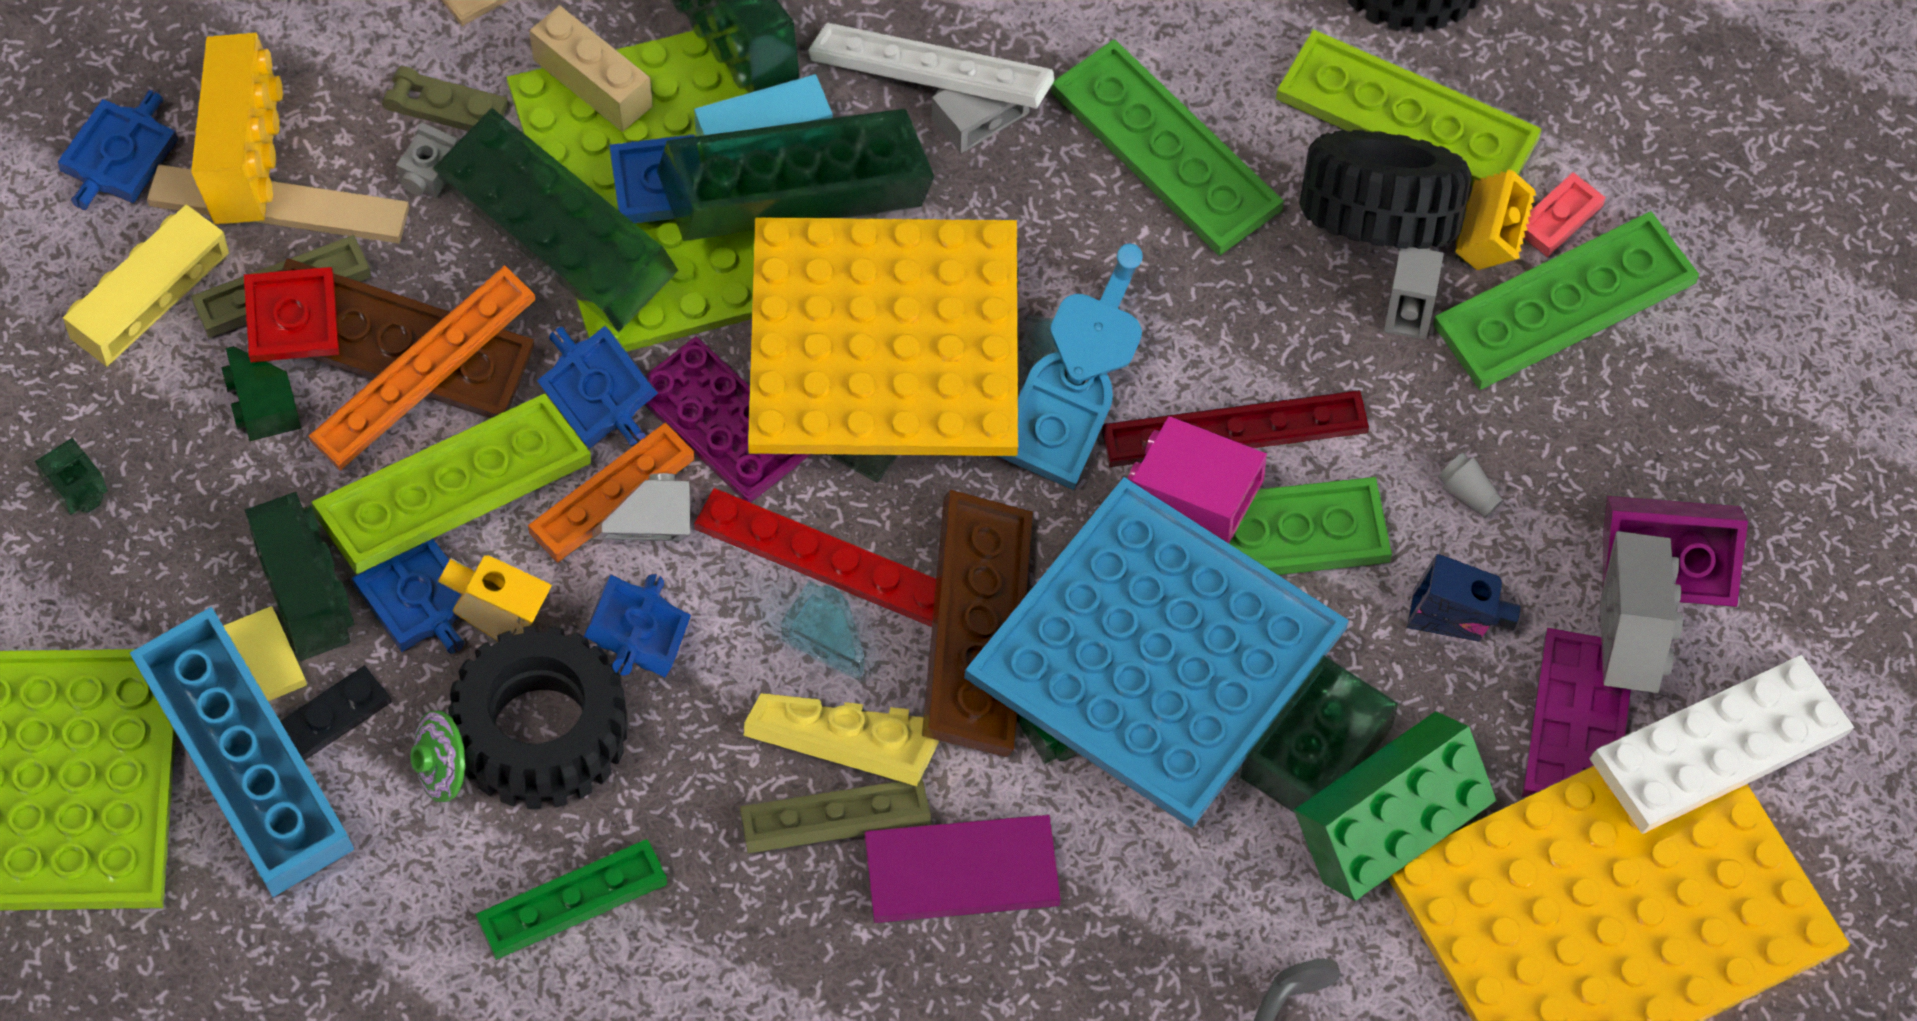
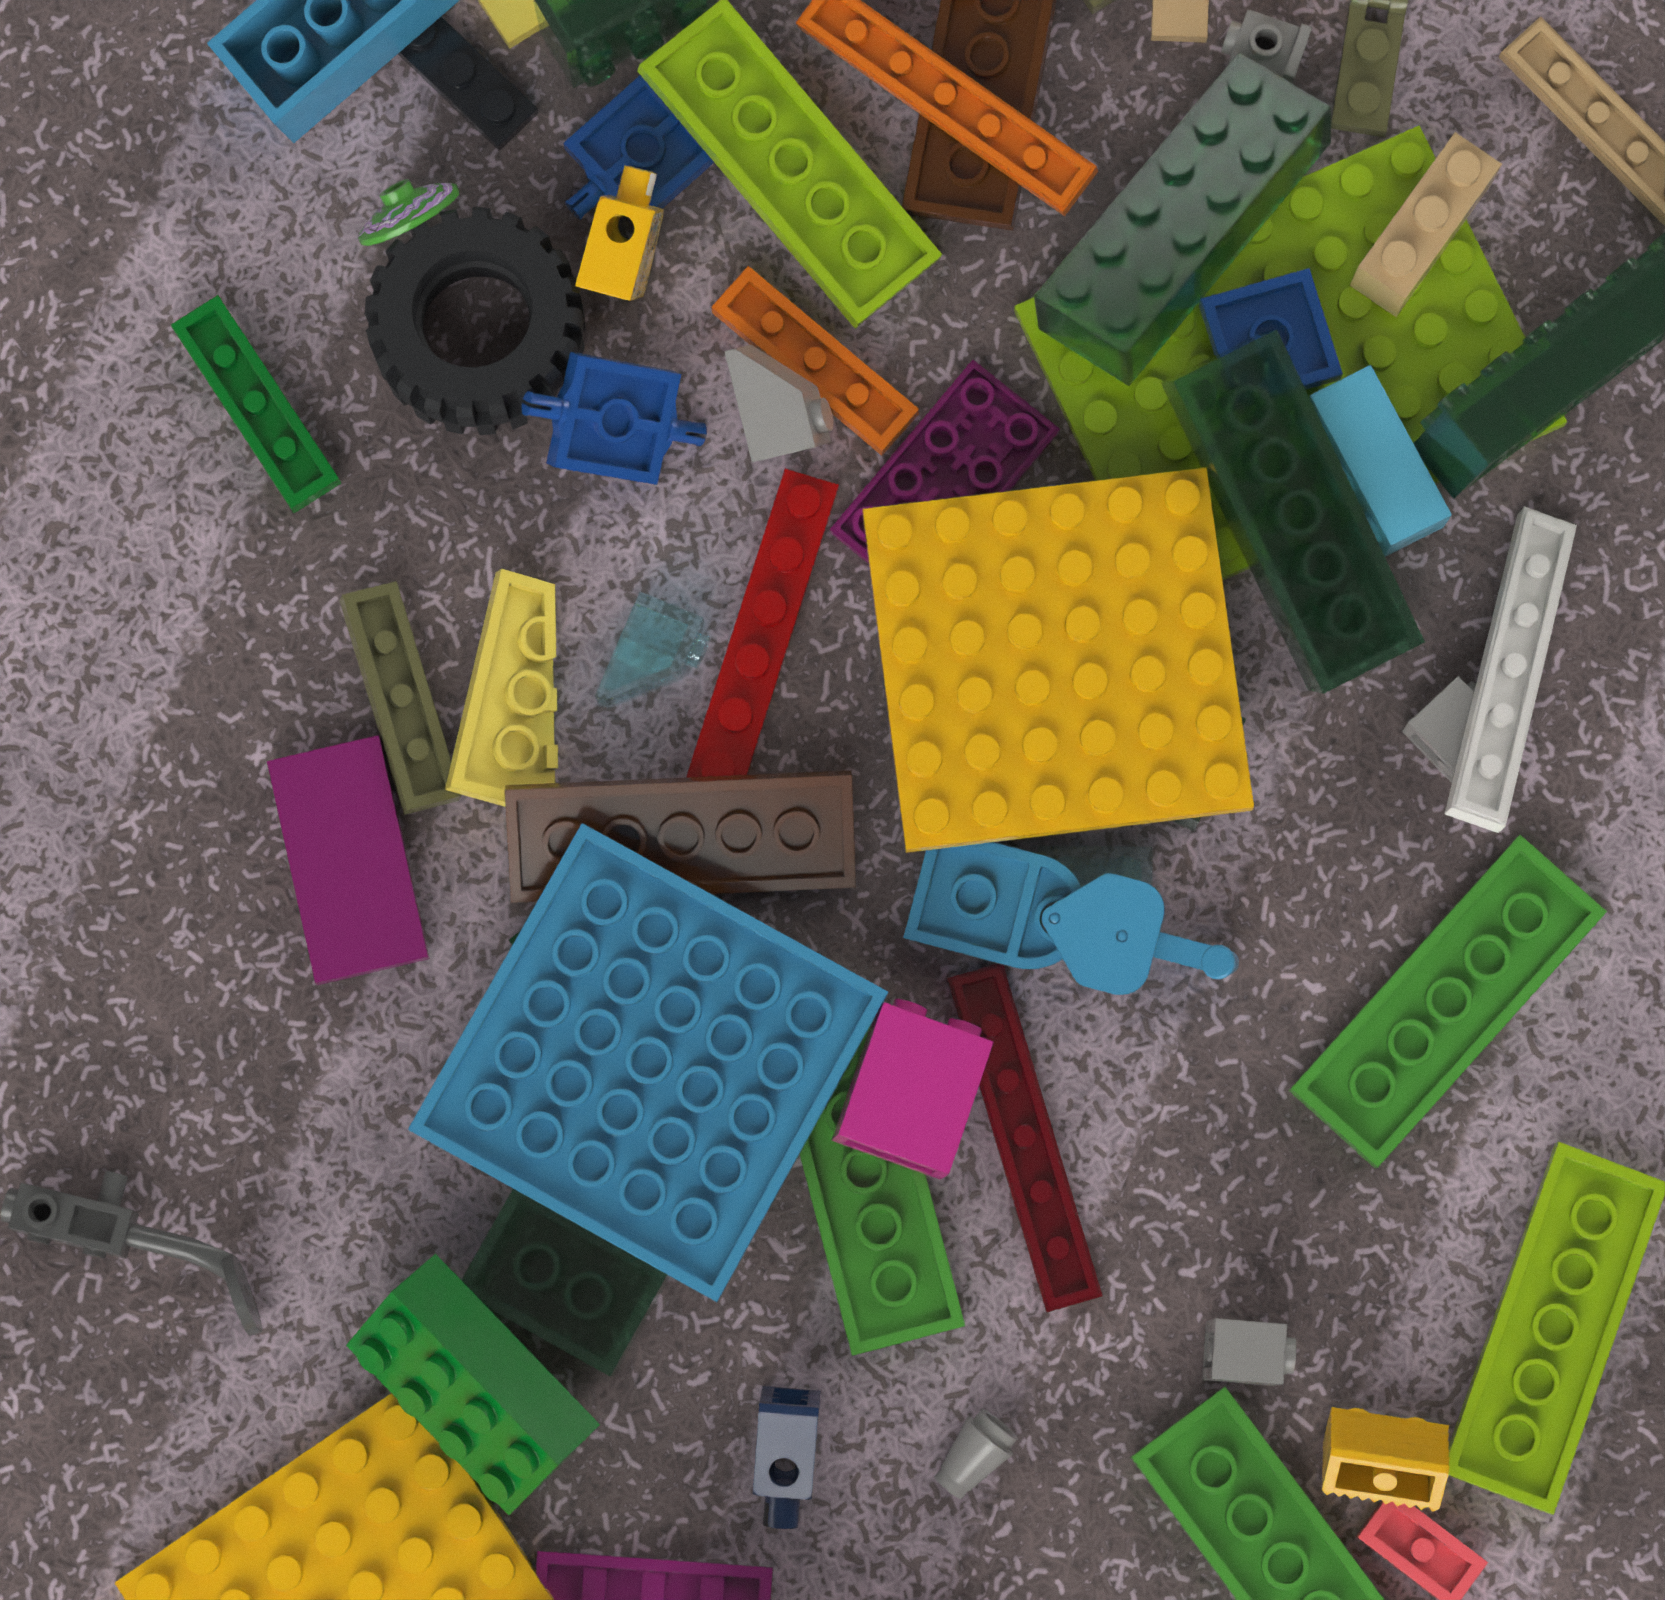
camera: 85 degrees right, 20 degrees up
blue plate [537,326,658,448] -> none
black tyre [1299,130,1471,249] -> none

